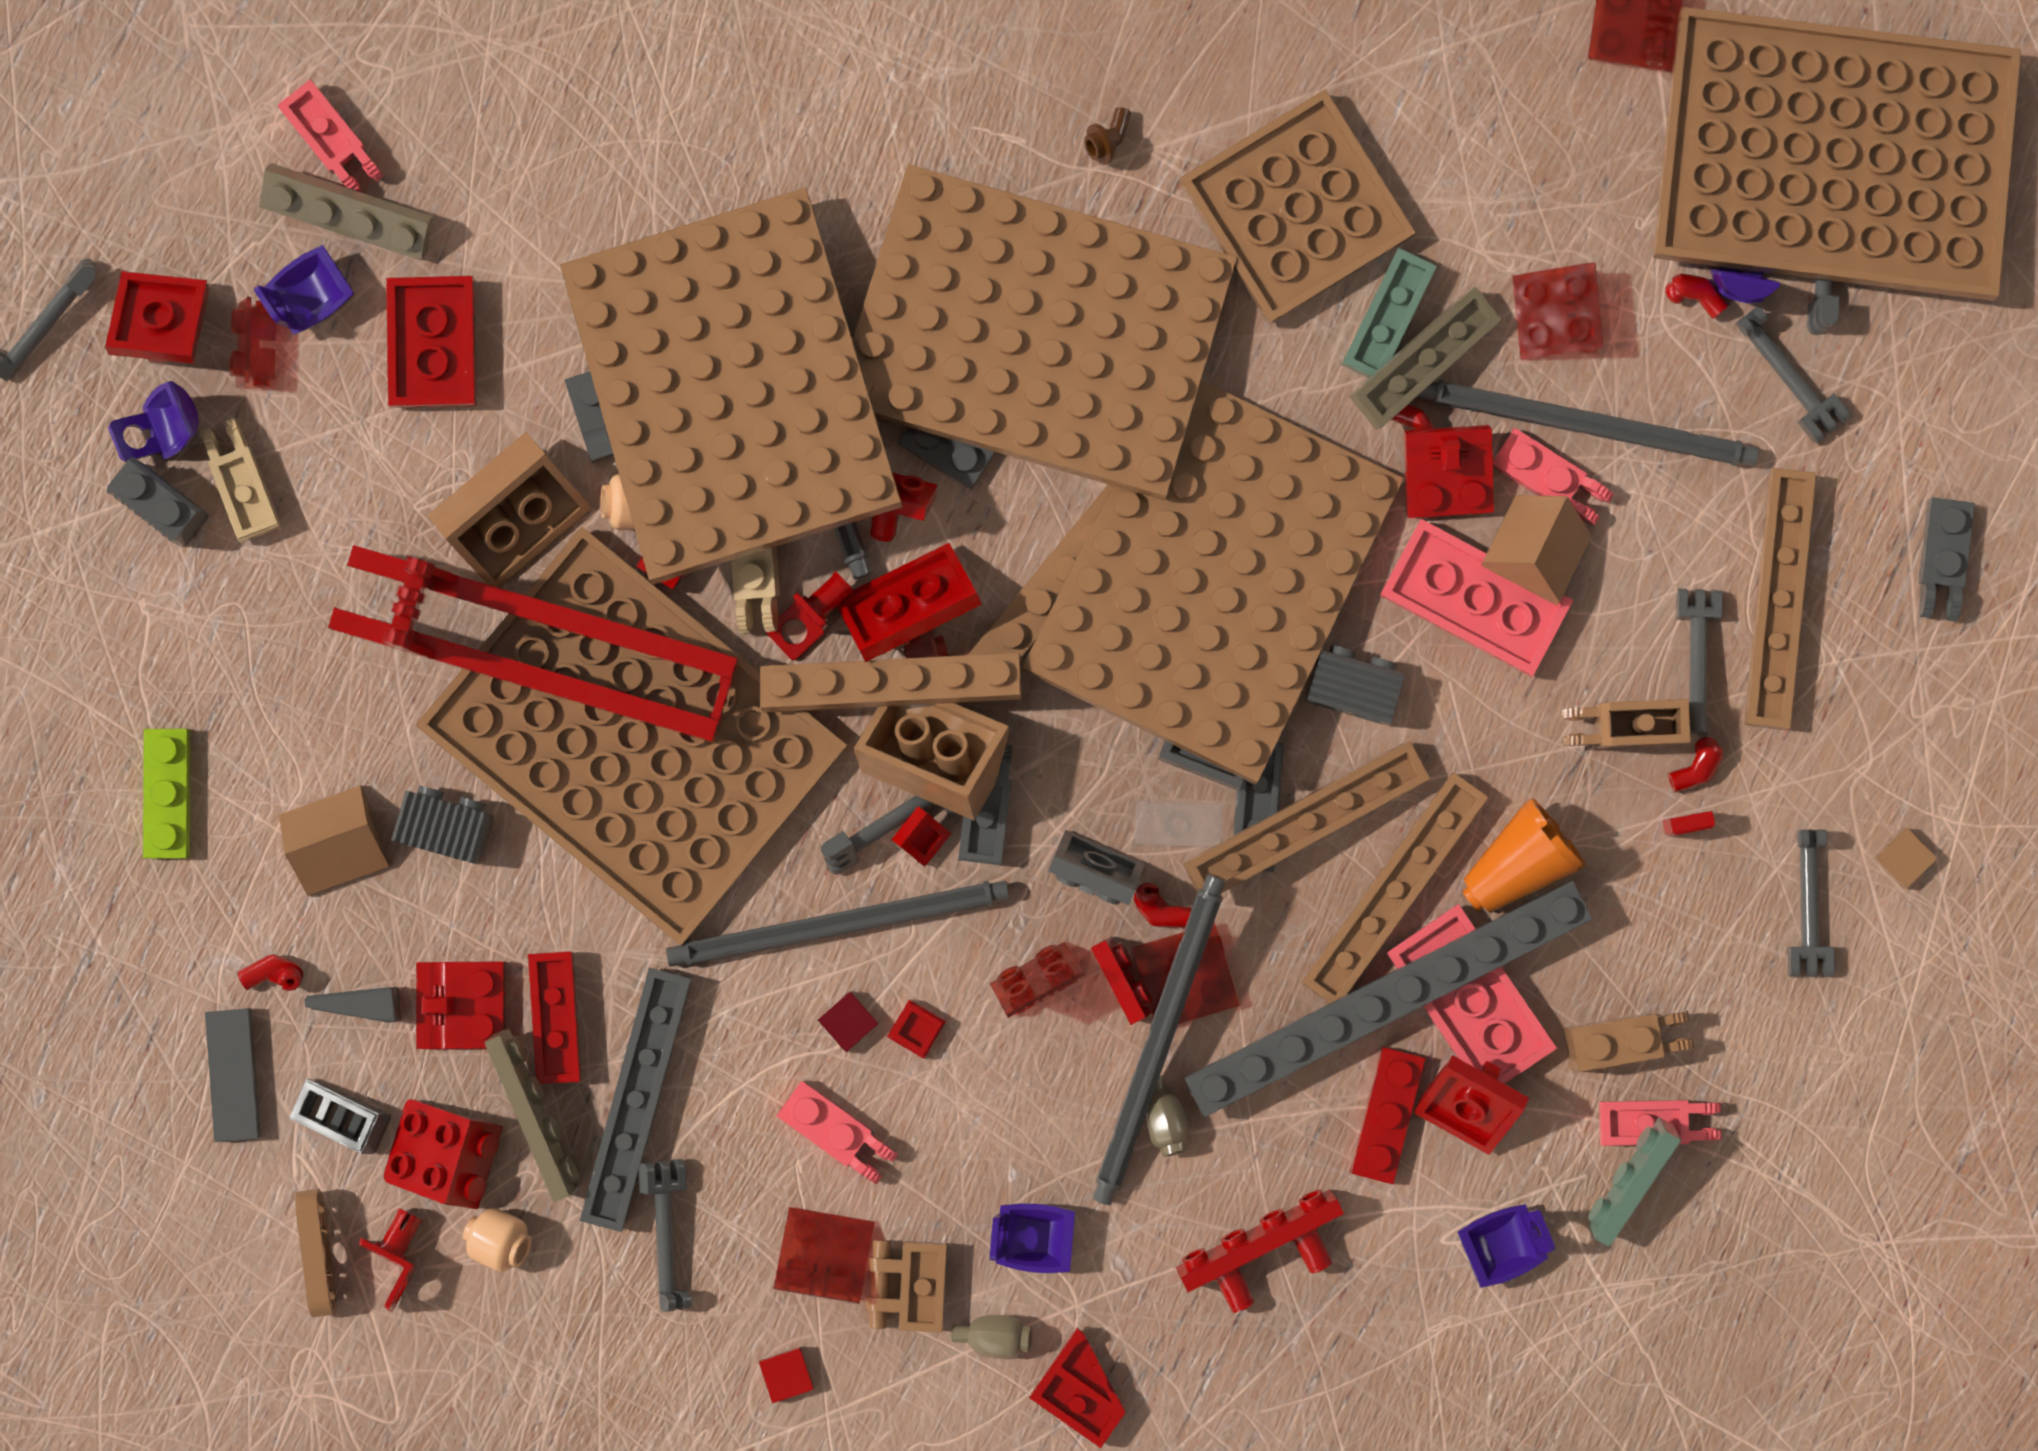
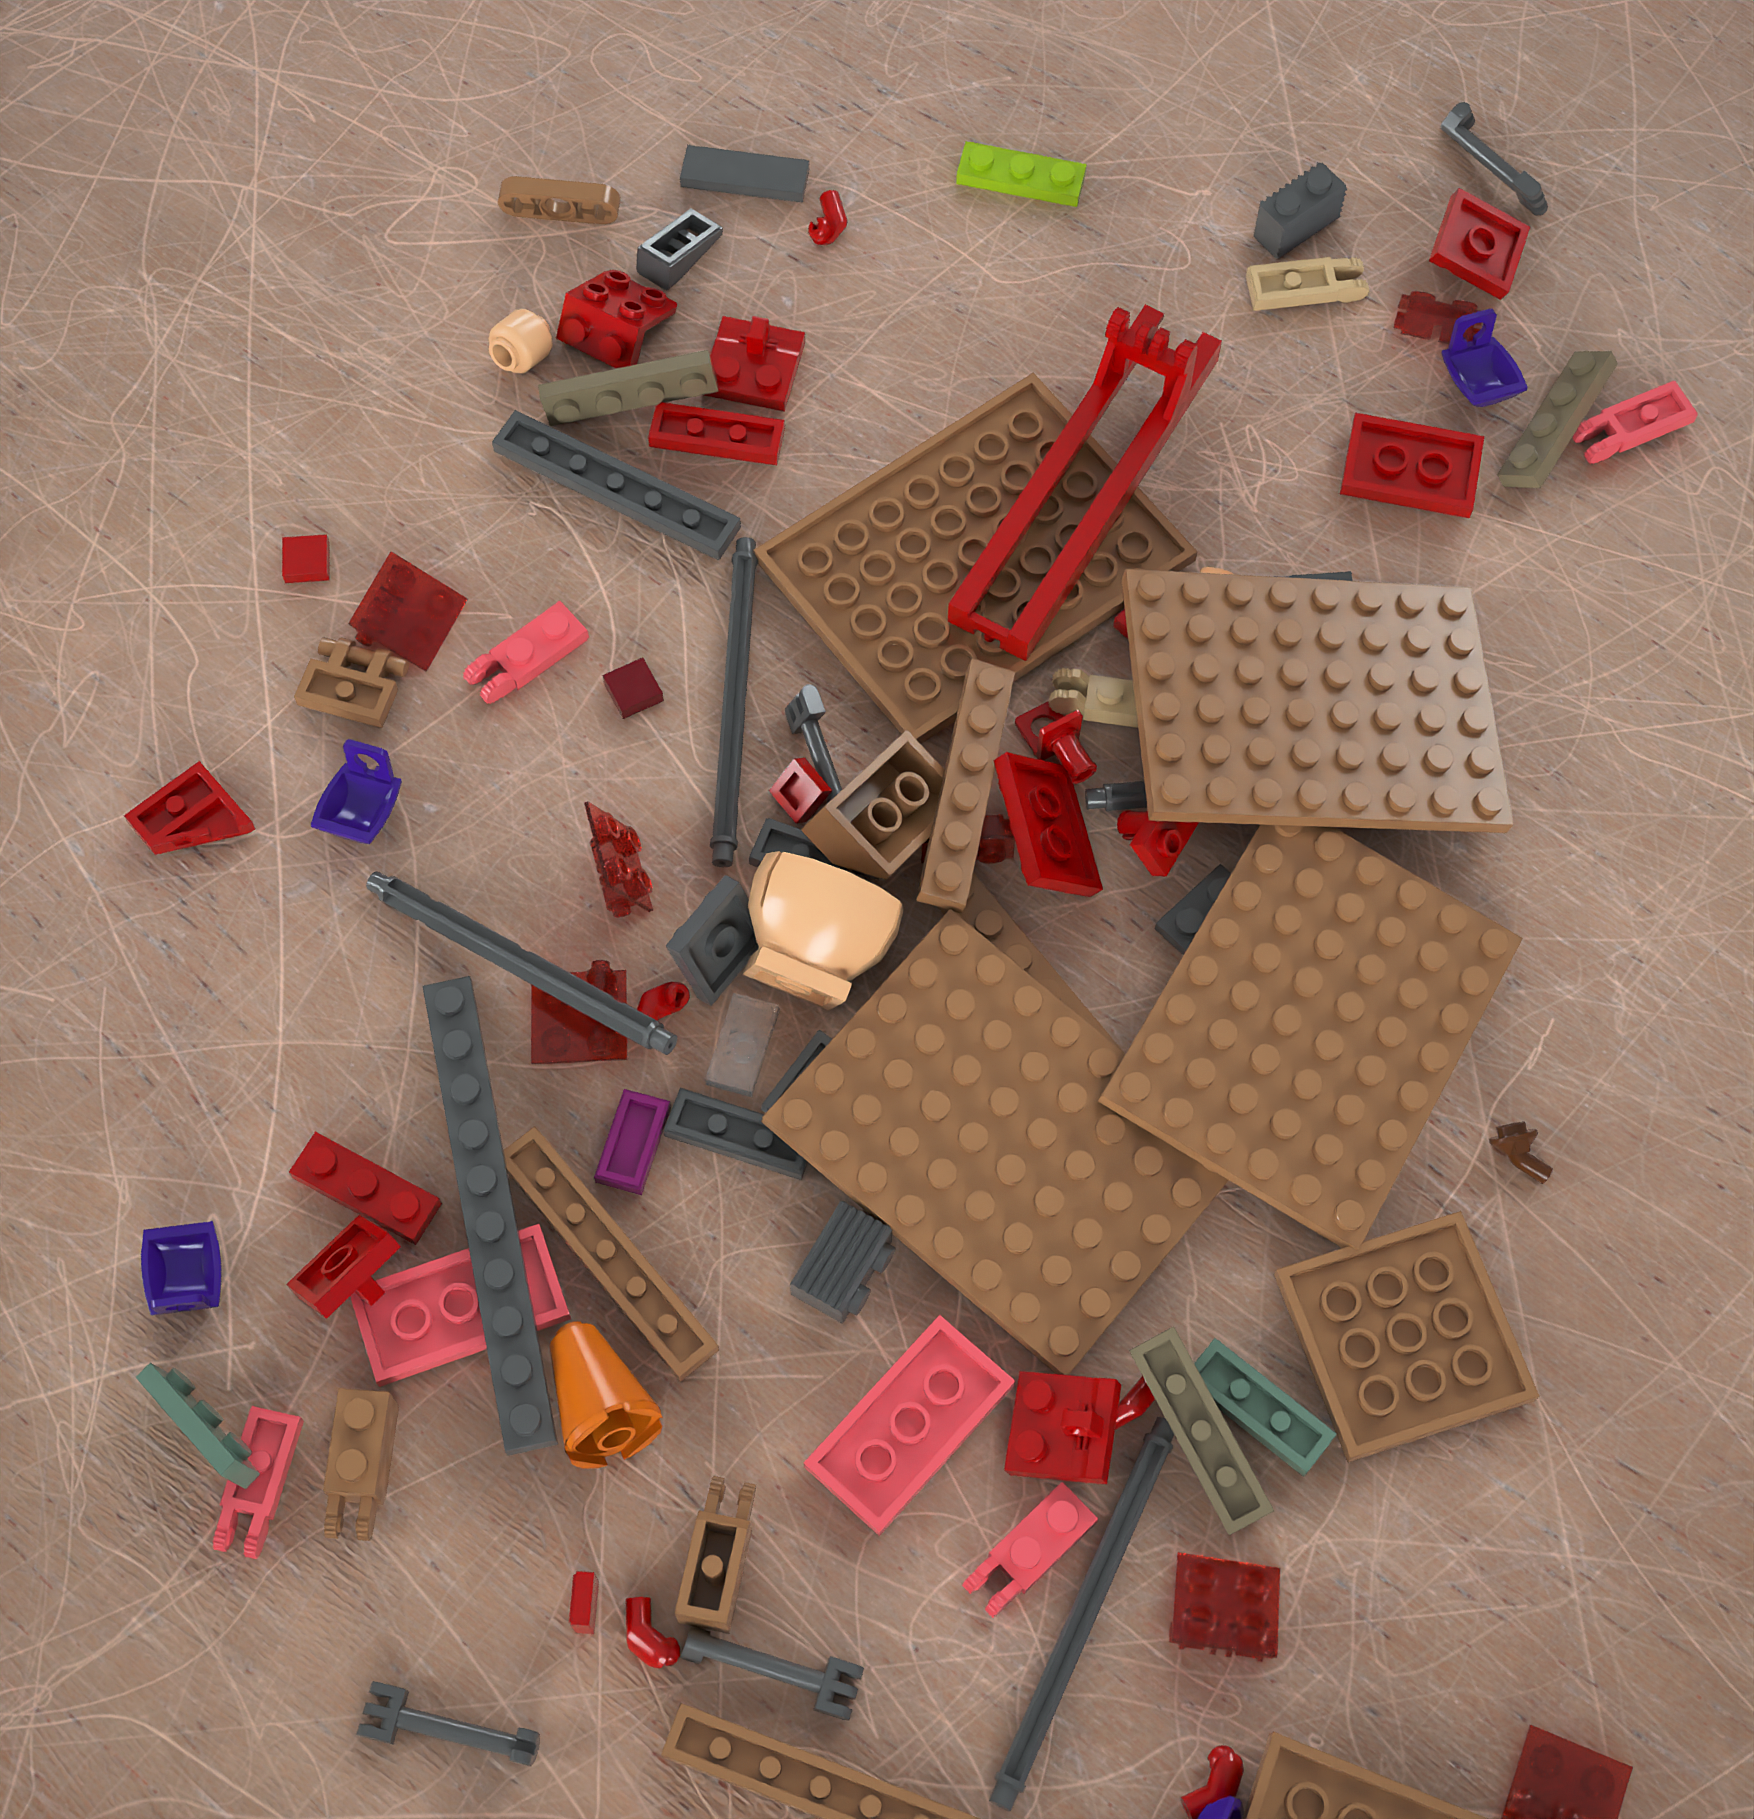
camera: 105 degrees right, 20 degrees down
dark purple piece [108,381,199,462] -> none
medium nougat slope [279,785,390,896] -> none
dark grey slope [304,987,401,1023] -> none
red bracket [358,1208,423,1313] -> none
dark grey brick [391,785,494,865] -> none
medium nougat slope [427,432,592,588] -> none
dark grey hinge [639,1158,692,1312] -> none
red tile [887,1000,946,1059] -> none
dark tan plant [951,1315,1032,1359] -> none
red plate [1091,936,1153,1025] -> none
dark tan plant [1145,1076,1190,1157] -> none
red plate [1175,1189,1344,1313] -> none
medium nougat plate [1182,741,1430,893] -> none
medium nougat slope [1481,495,1592,606] -> none
none -> magenta tile [594,1089,671,1195]
none -> light nougat plate [743,851,903,1011]

